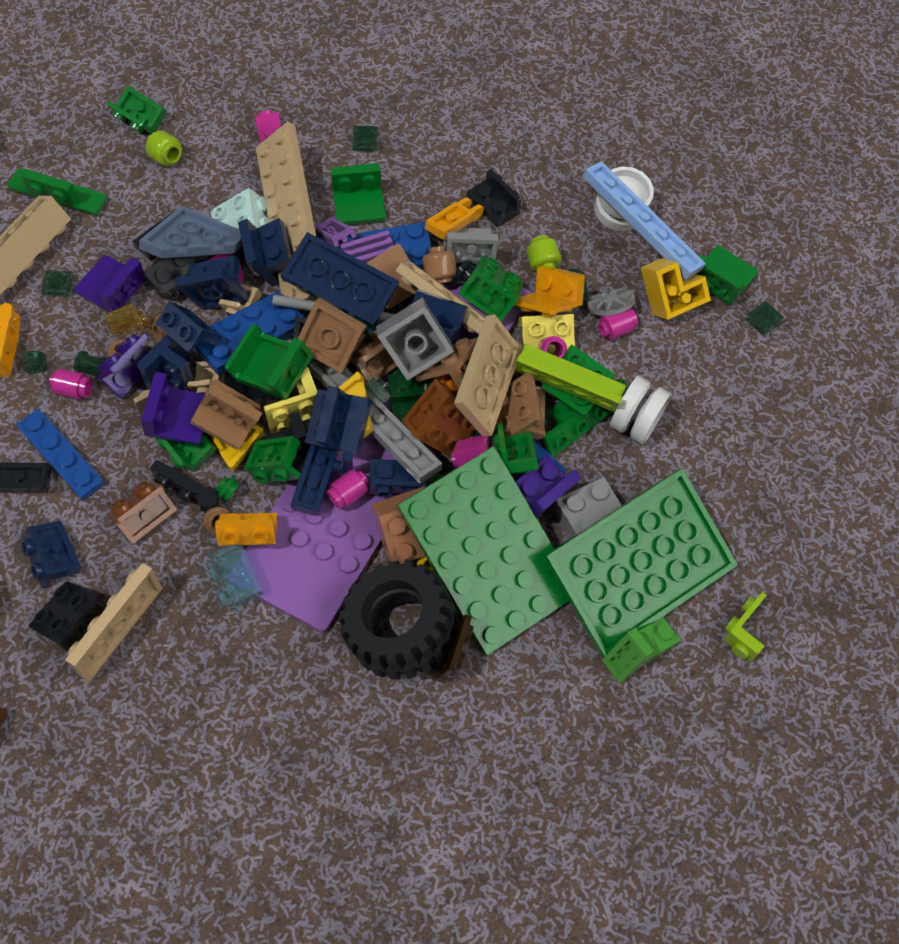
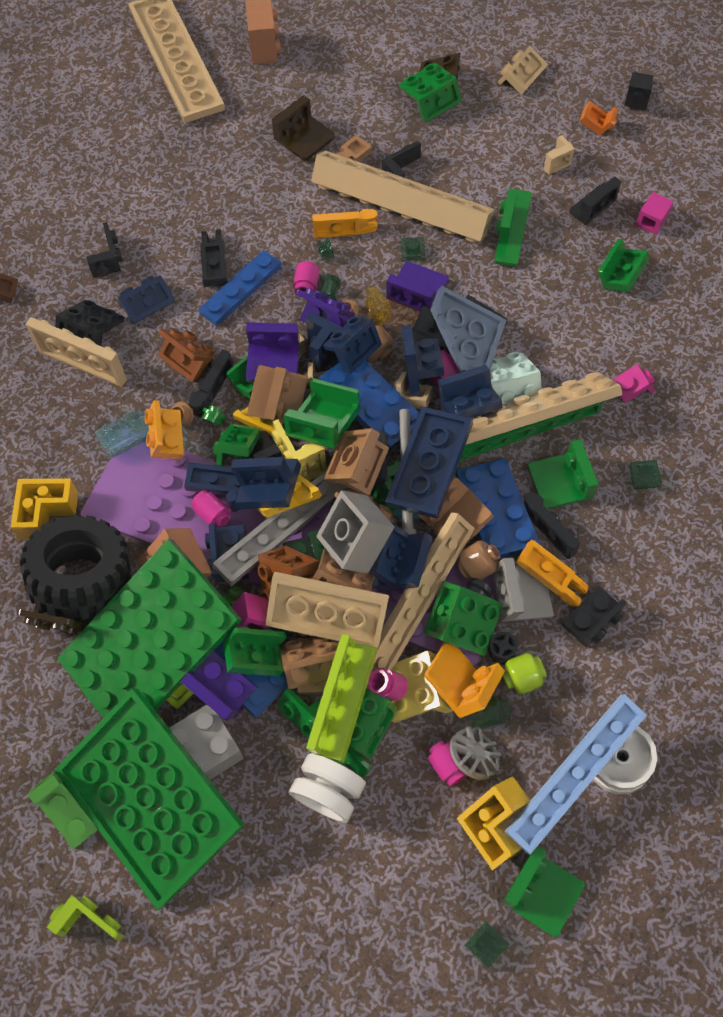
camera: 90 degrees right, 0 degrees up
lime head [145,130,182,166] -> none
medium lavender tile [314,217,356,247] -> none
medium lavender tile [340,230,393,263] -> none
clear green plate [364,376,391,404] -> none
none -> yellow brick [11,478,78,540]
none -> black wheel [488,631,518,665]
none -> black hinge [524,491,580,559]
none -> black bracket [569,176,622,226]
none -> dark pink brick [636,192,674,235]

